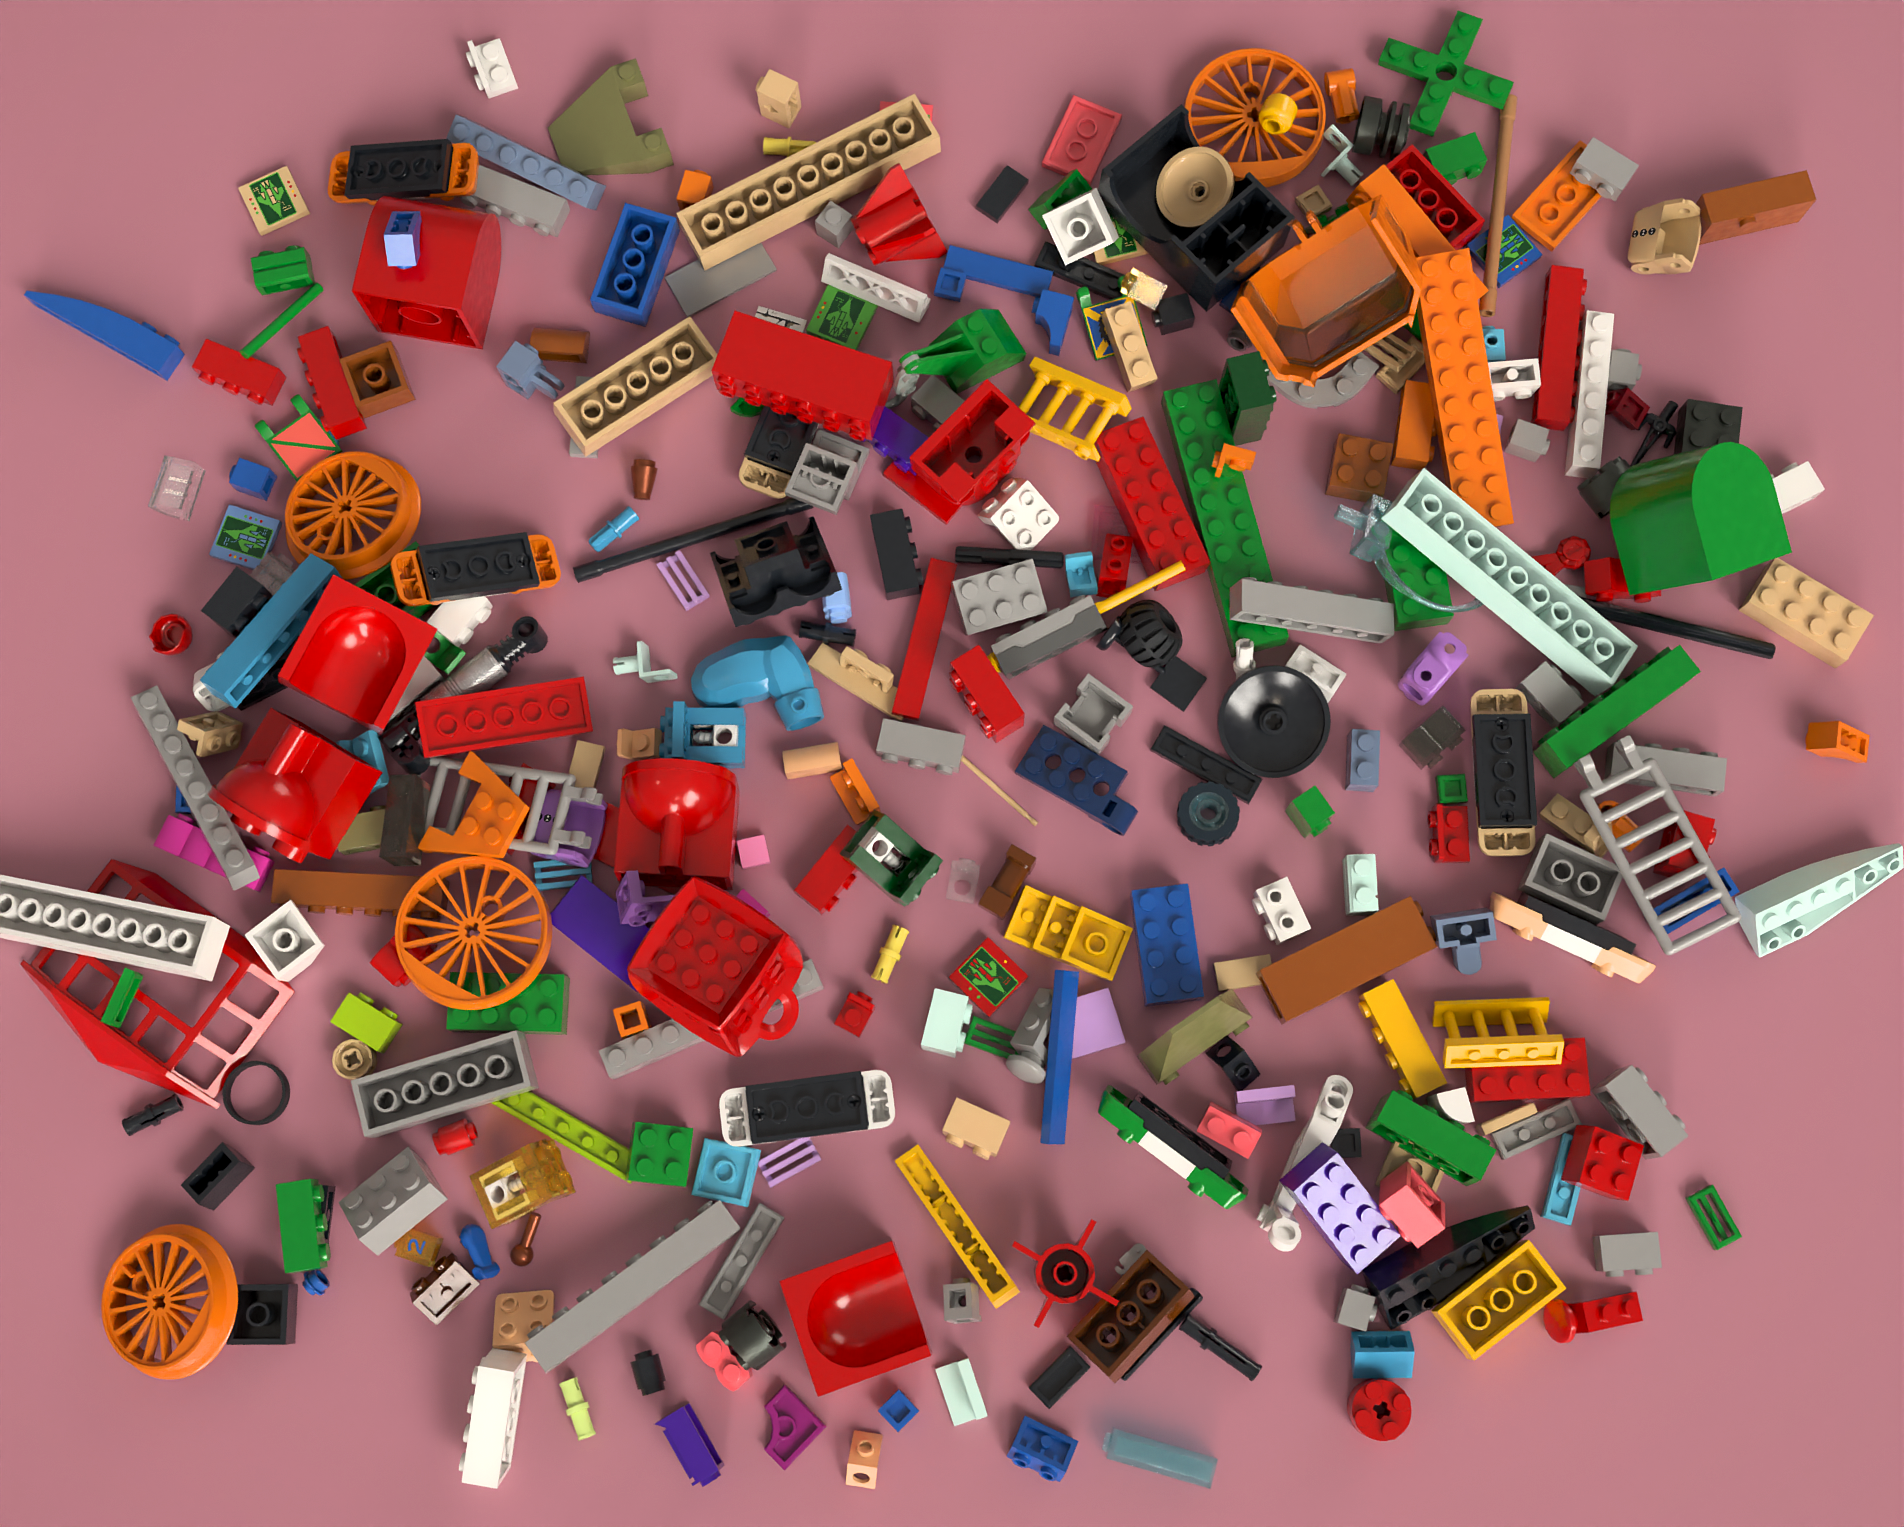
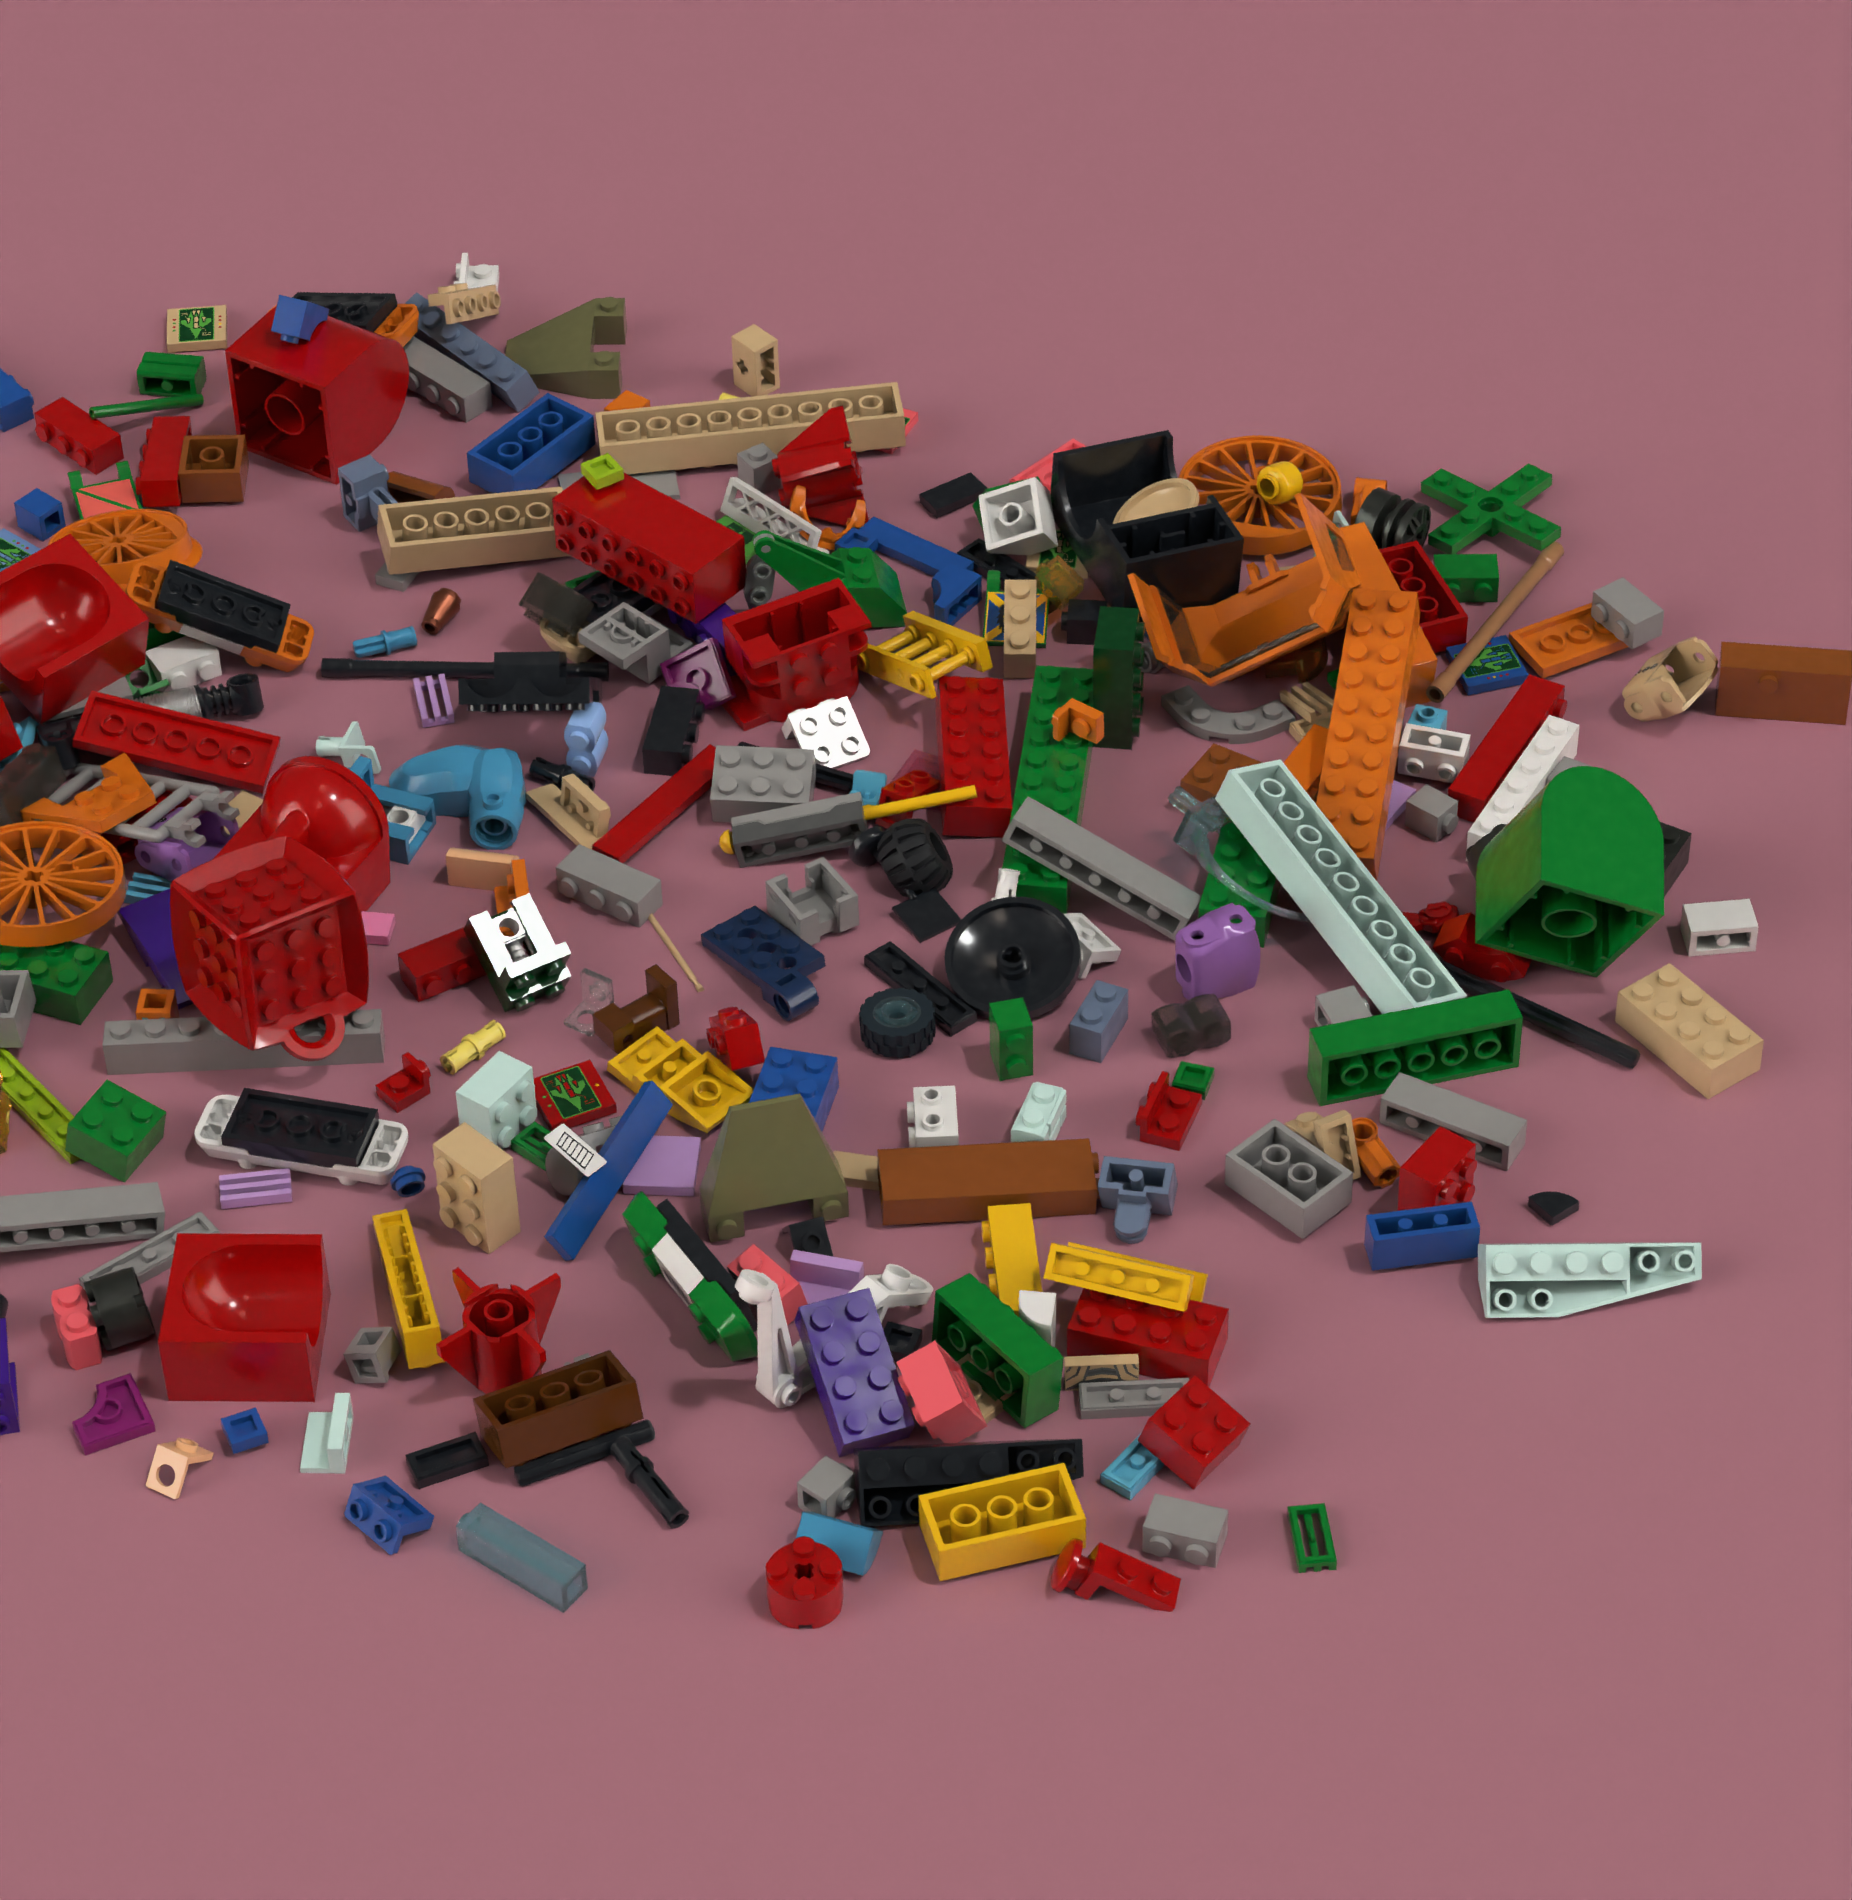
camera: 20 degrees right, 35 degrees down
medium azure tile [691,1138,761,1207] -> none
red brick [949,644,1025,743] -> none
black piece [1470,689,1537,856] -> none
piece [1490,892,1656,984] -> none
light grey bar [1574,735,1741,955] -> none
light grey brick [1591,1065,1688,1159] -> none
orange arch [1805,721,1870,763] -> none
none -> blue plate [390,1166,426,1197]
none -> tan bracket [428,283,501,325]
none -> clear smoke brick [518,572,594,637]
none -> white sticker [544,1124,607,1177]
none -> lime plate [581,453,624,490]
none -> magenta tile [660,637,737,710]
none -> red brick [706,1007,765,1071]
none -> orange helmet [789,485,866,550]
none -> black tile [1528,1191,1579,1226]

